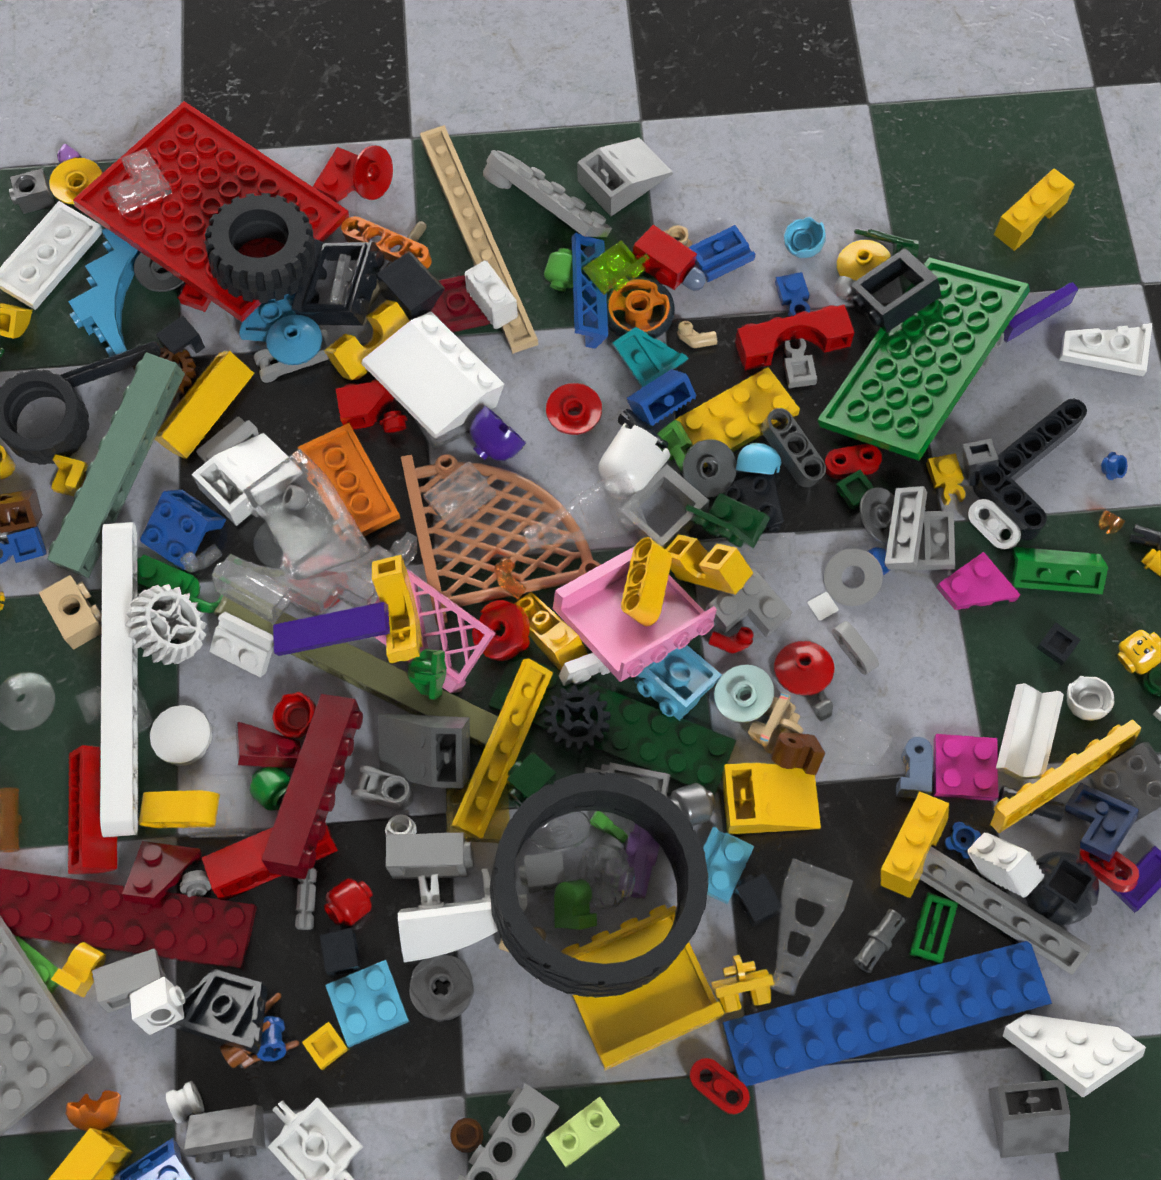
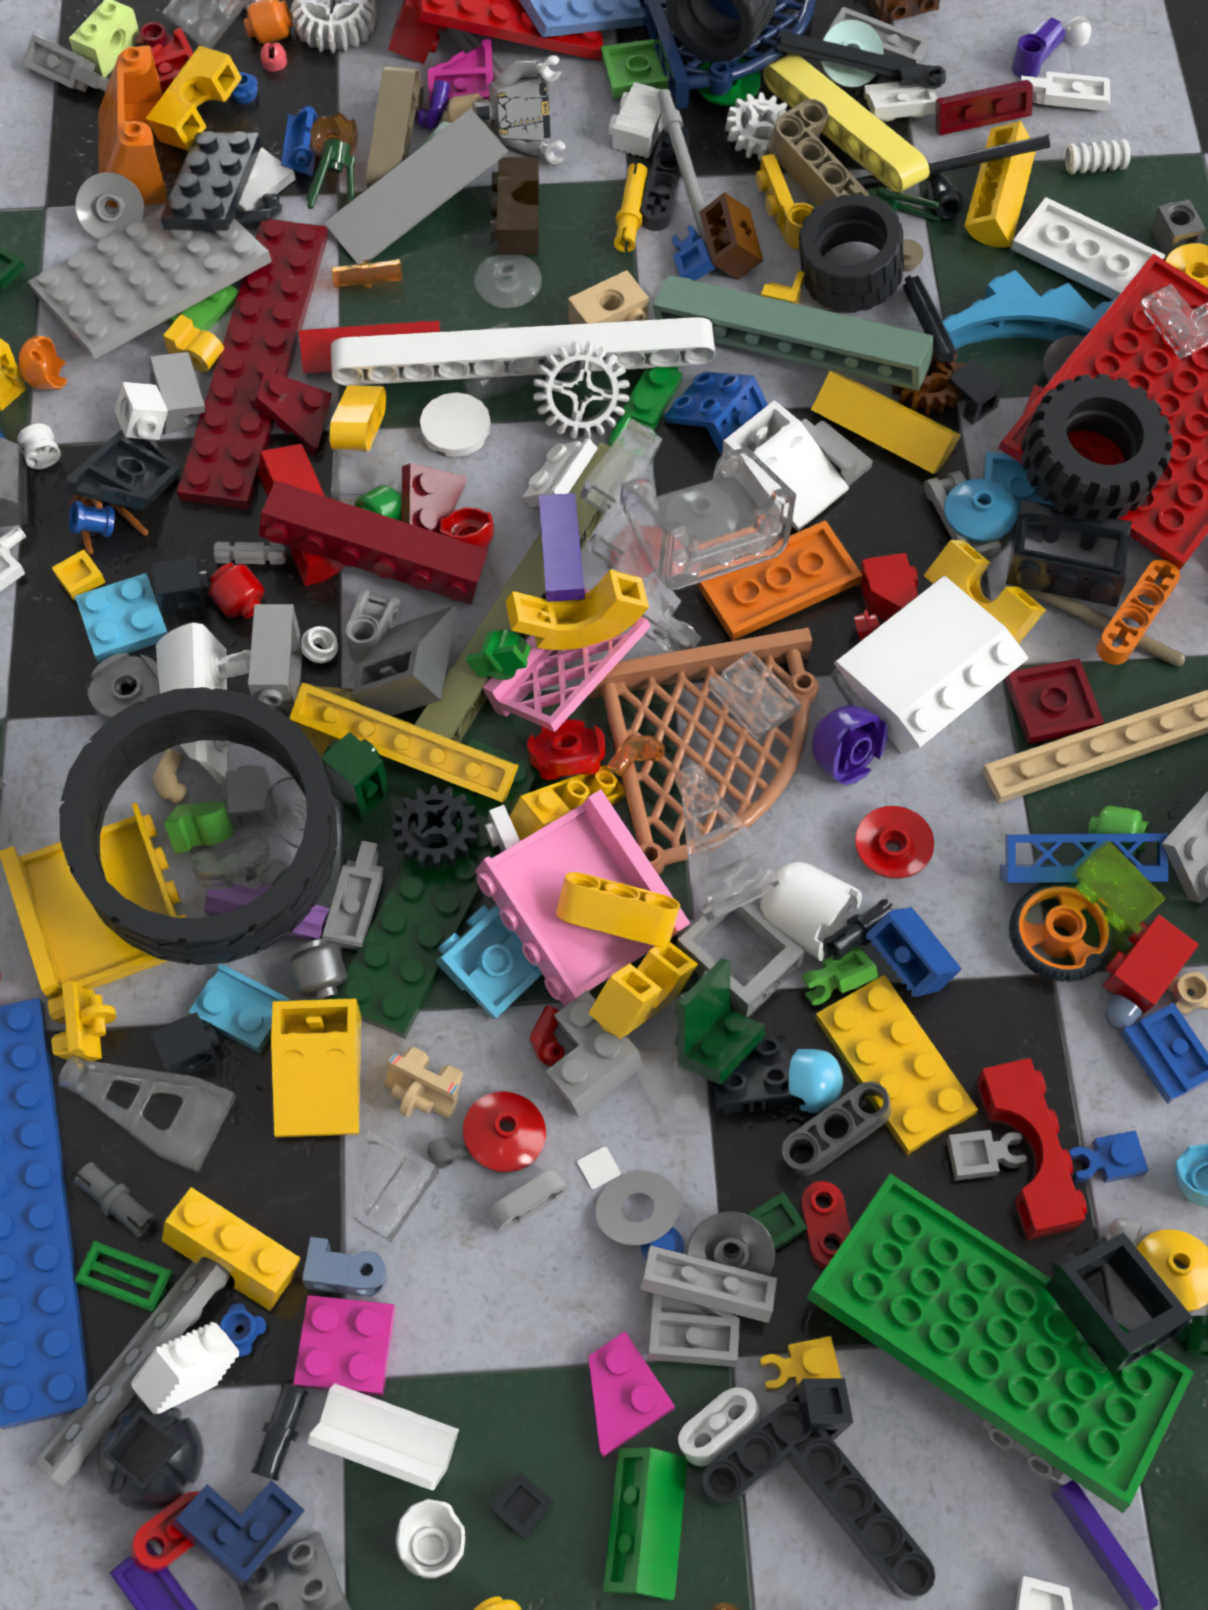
camera: 90 degrees right, 5 degrees down
clear arm [180,544,223,572] -> none
light grey plate [180,870,211,897] -> none
light grey hinge [283,485,307,510] -> none
clear wing [328,254,354,305] -> none
black slope [377,252,445,321] -> none
white brick [465,260,518,329] -> none
teal wing [612,327,688,388] -> none
tan arm [677,321,717,348] -> none
dark grey dish [682,439,736,497] -> none
light aqua dish [714,665,774,722] -> none
reddish brown leg [771,733,825,775] -> none
yellow plate [990,719,1141,833] -> none

